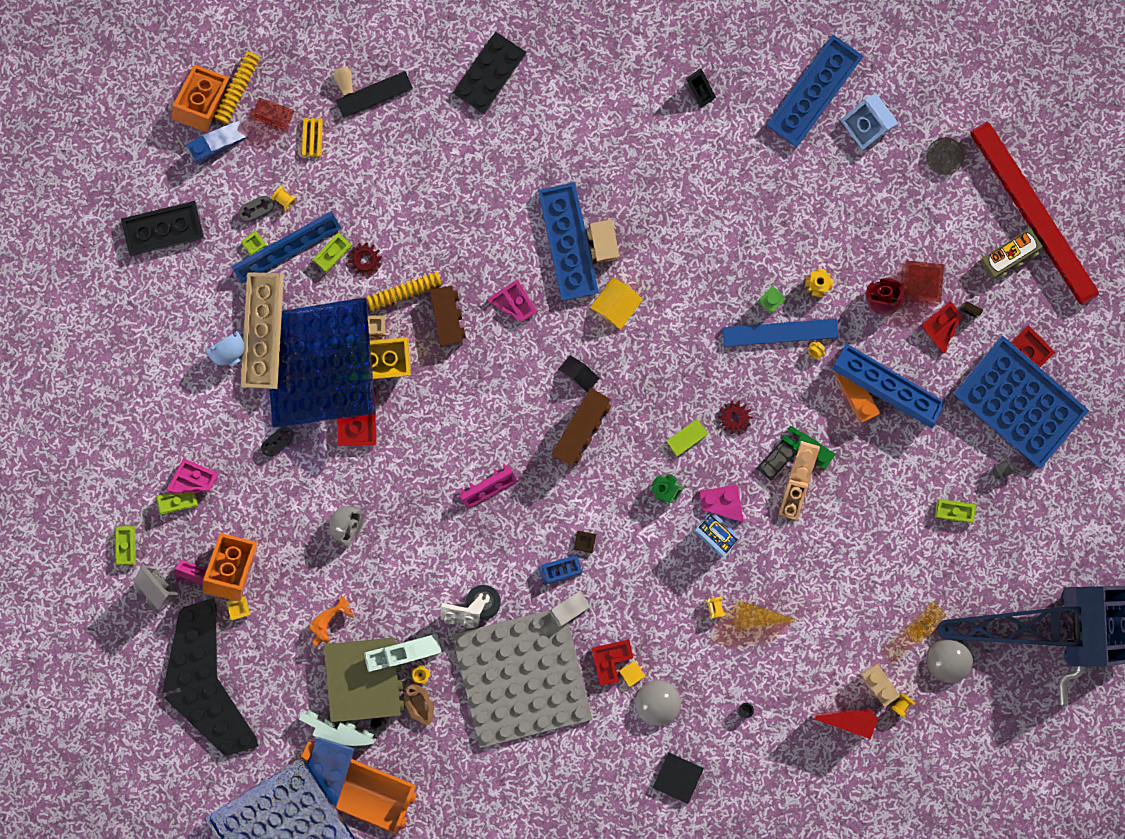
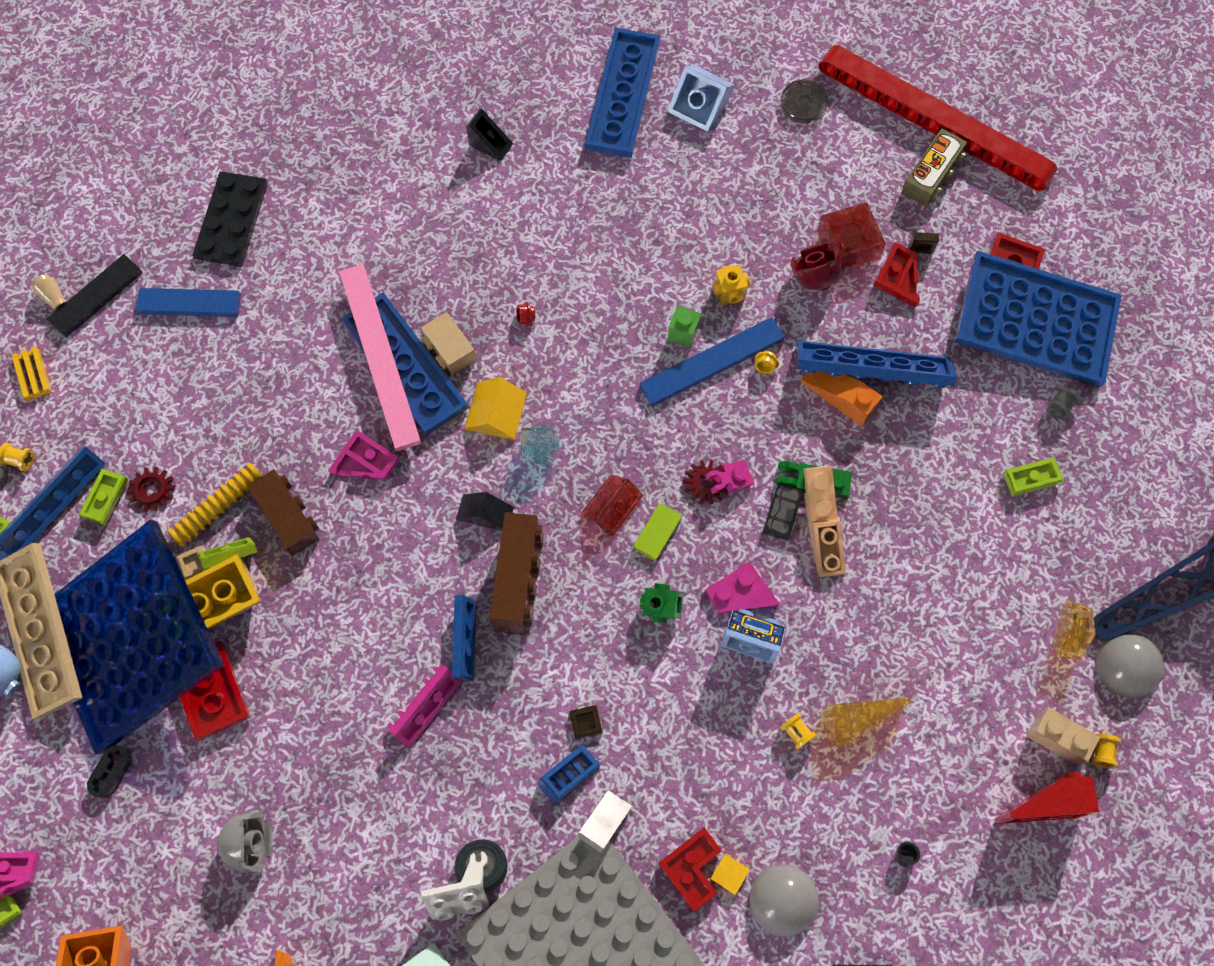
camera: 25 degrees left, 15 degrees down
none -> blue tile [136,288,241,317]
none -> lime plate [197,537,257,569]
none -> bright pink tile [339,264,421,452]
none -> blue tile [452,595,476,682]
none -> red plate [516,302,535,327]
none -> clear light blue brick [521,424,559,464]
none -> clear red panel [581,475,644,536]
none -> dark pink plate [705,460,754,494]

